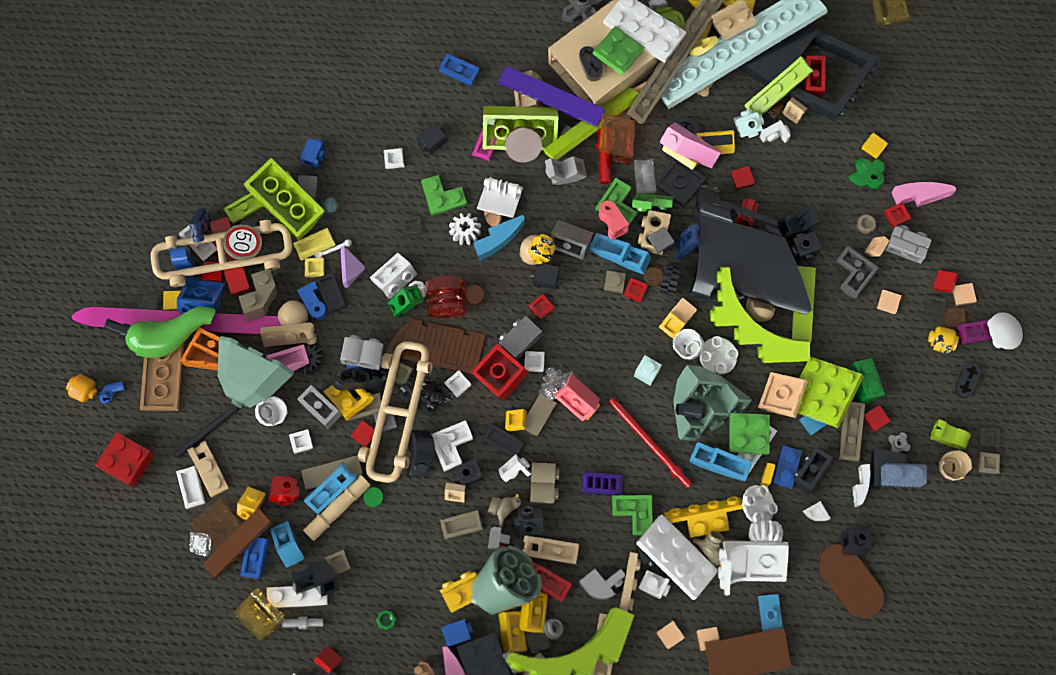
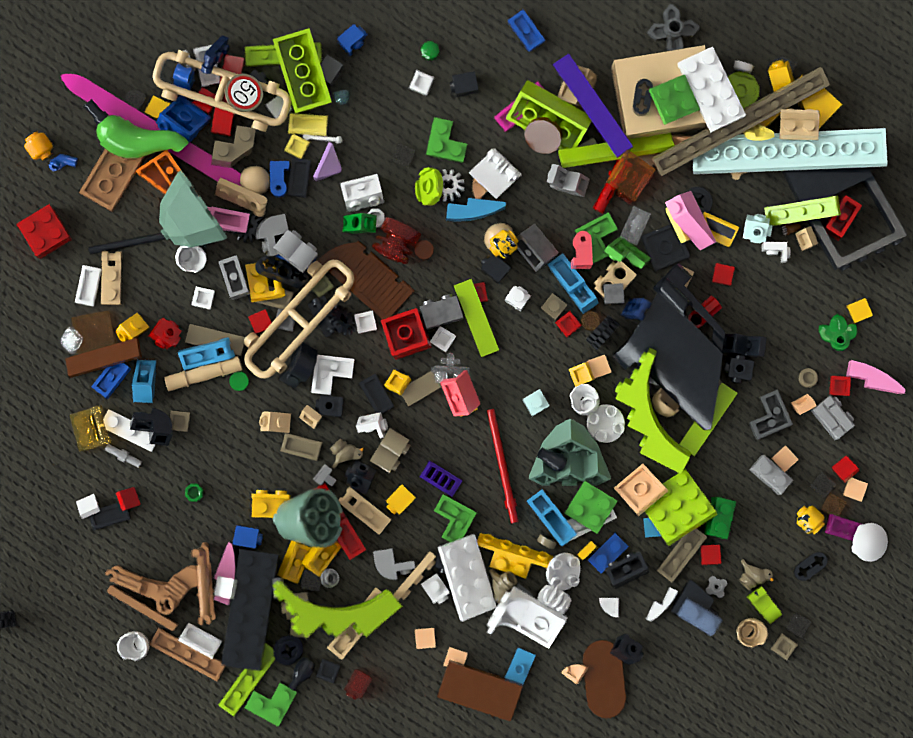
camera: 25 degrees right, 10 degrees up
none -> light grey brick [256,214,288,256]
none -> tan bracket [259,412,291,433]
none -> white tile [266,96,292,118]
none -> yellow brick [386,485,416,515]
none -> lime tile [415,167,443,206]
none -> green tile [421,41,440,61]
none -> lime tile [454,279,499,357]
none -> white brick [505,285,531,312]
none -> dark tan tile [537,534,557,549]
none -> light nougat tile [561,664,589,684]
none -> dark tan animal [739,559,773,590]
none -> light grey brick [749,455,793,495]

